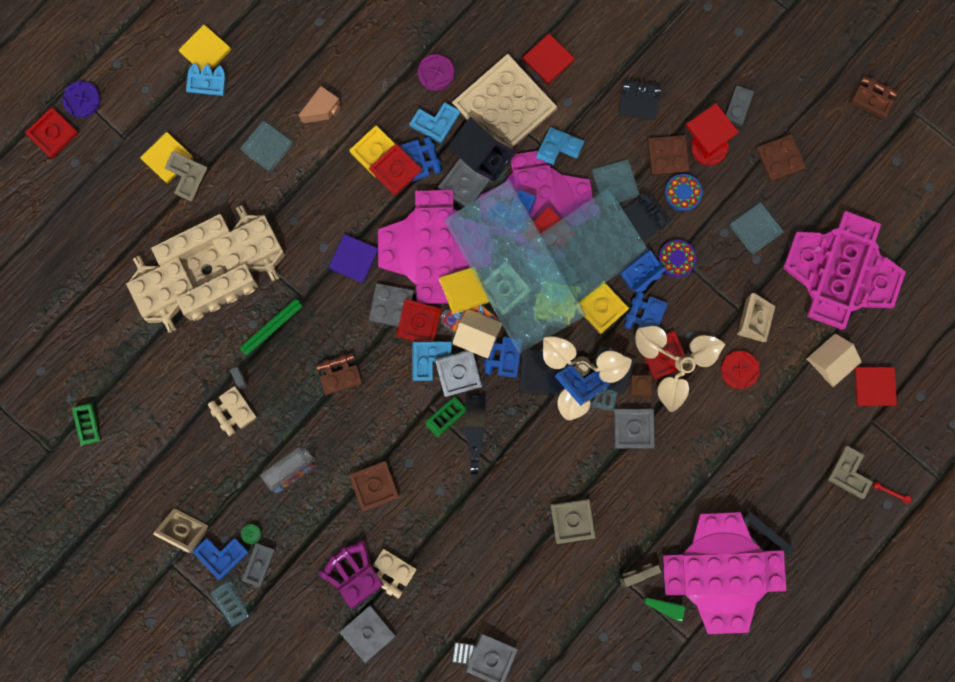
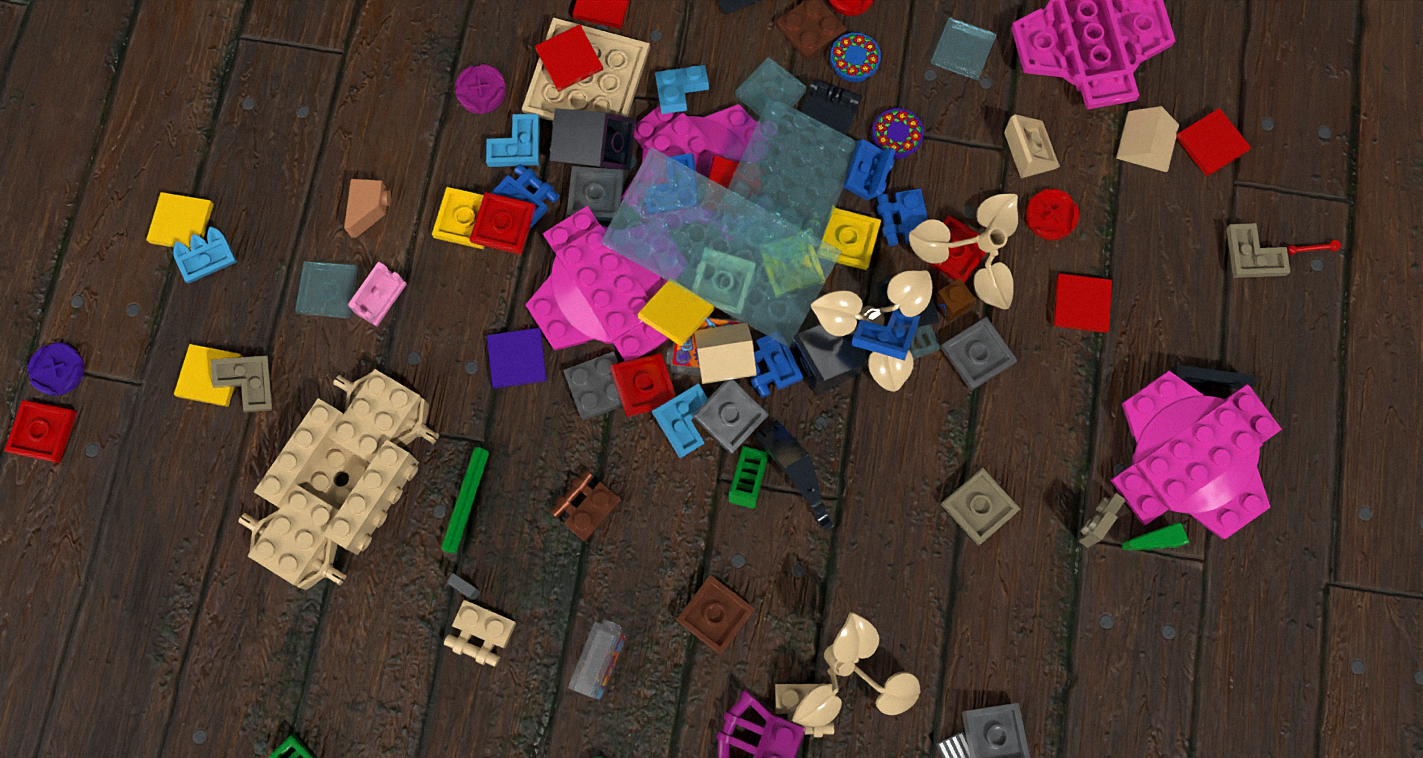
camera: 30 degrees left, 5 degrees down
none -> bright pink hinge [348,261,407,327]
none -> red tile [535,24,604,92]
none -> tan plant [792,612,920,727]
none -> red tile [1053,274,1112,333]

